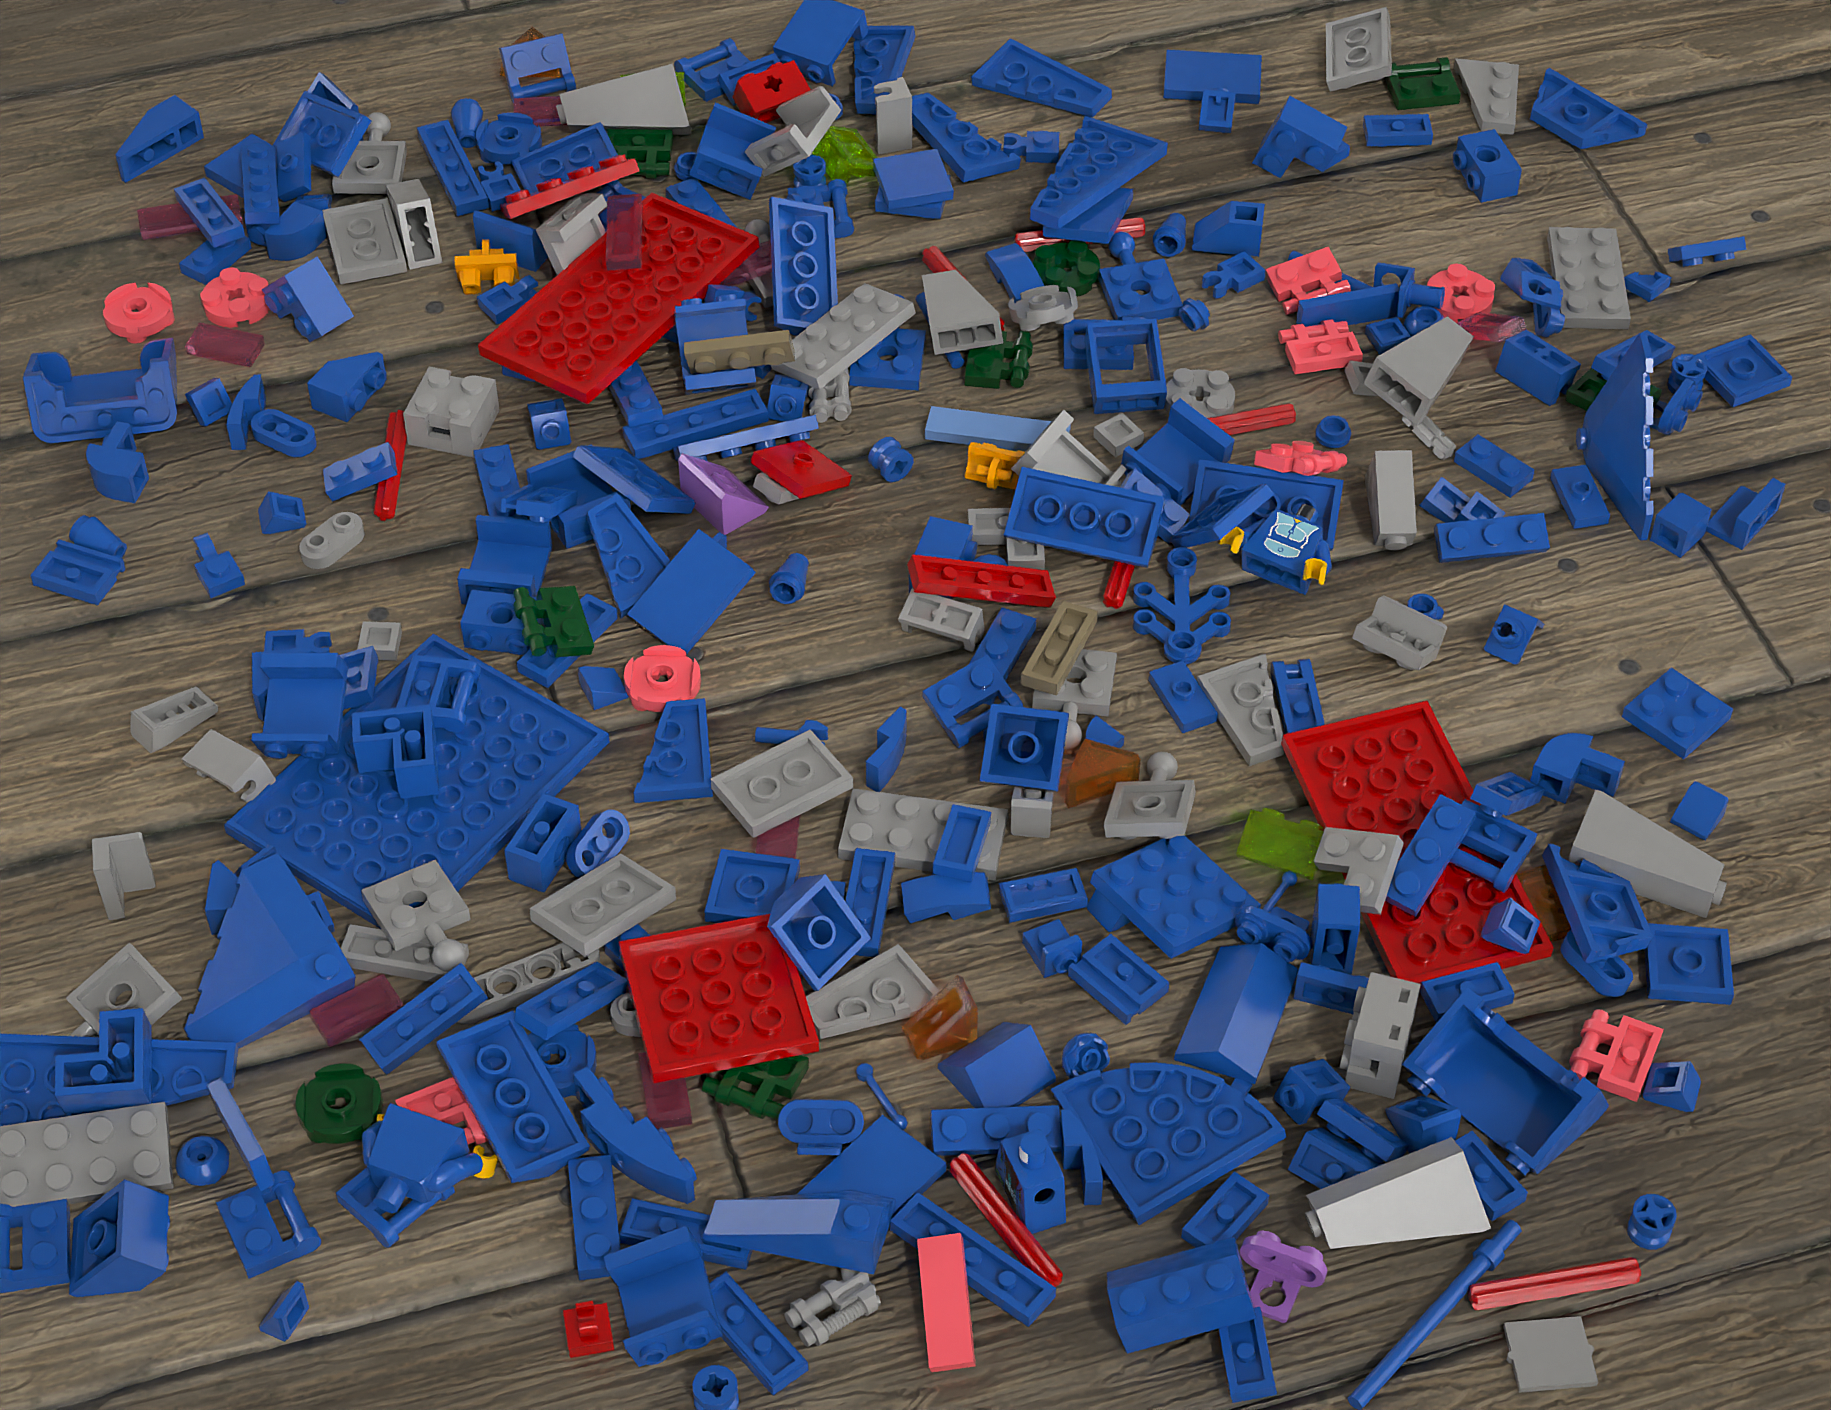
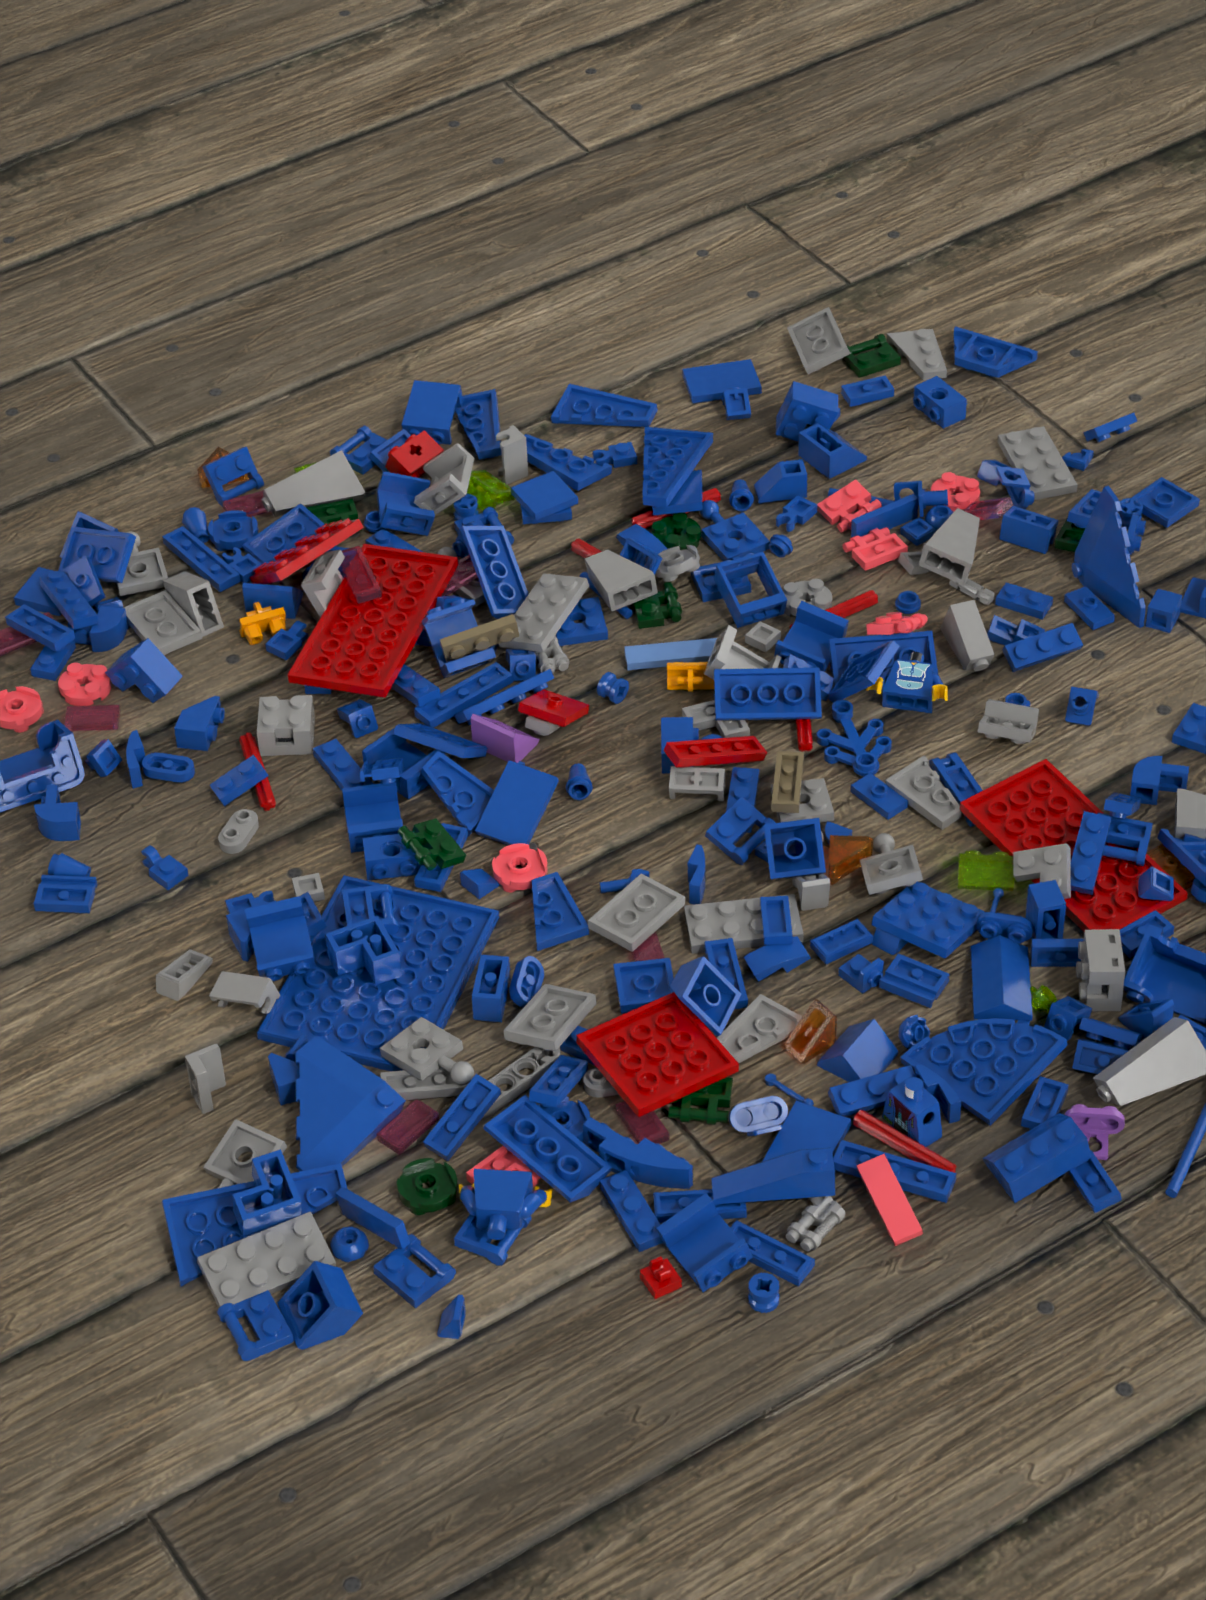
camera: 15 degrees left, 5 degrees down
blue slope [258,491,307,534] -> none
none -> blue slope [620,538,662,576]
none -> blue slope [798,423,867,479]
none -> clear neon green plate [1030,985,1057,1014]

